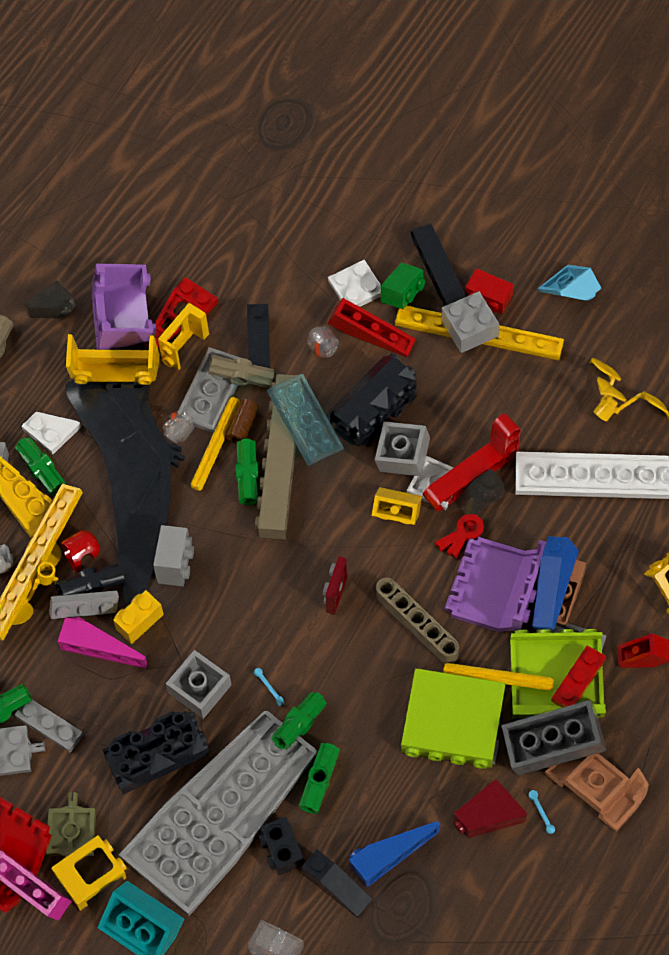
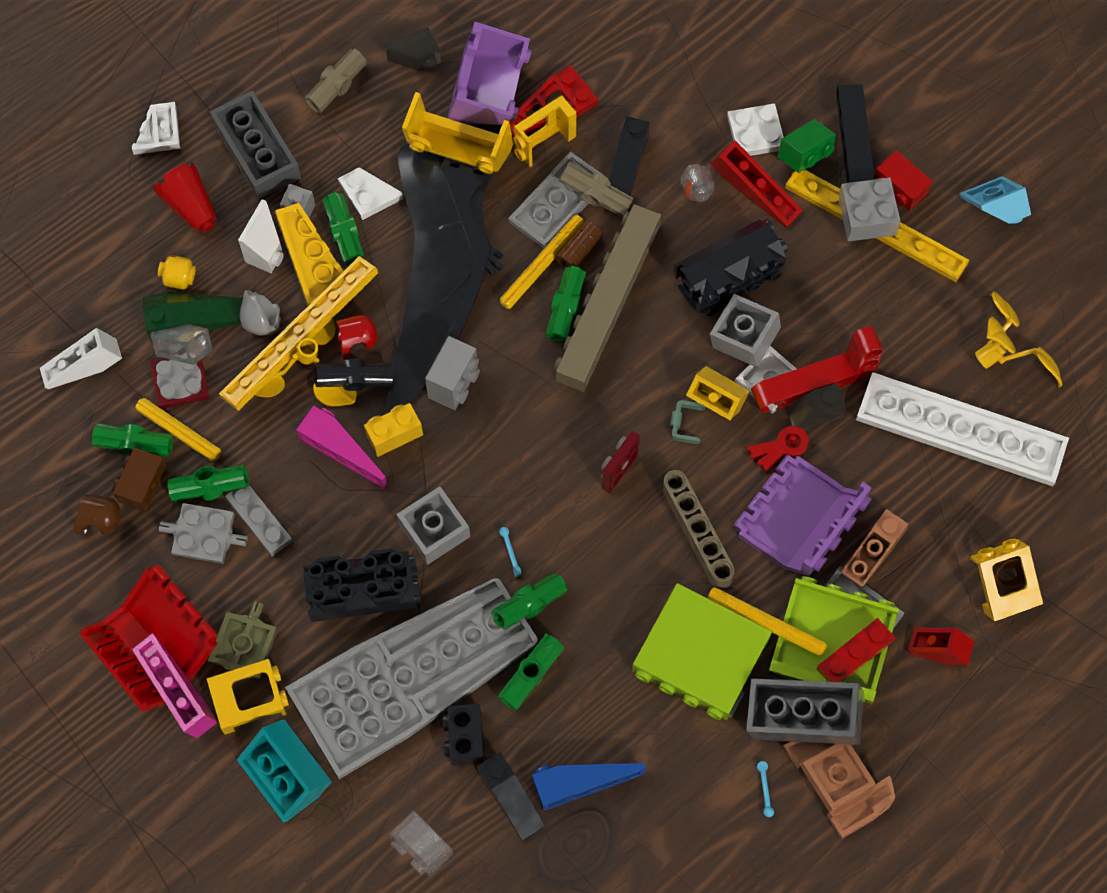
camera: 15 degrees right, 5 degrees up
light grey plate [49,591,119,619] -> none
clear head [163,411,195,444] -> none
clear light blue plate [267,374,344,466] -> none
dark red slope [453,779,527,838] -> none
blue slope [532,536,579,630] -> none
none -> sand green piece [670,400,705,444]

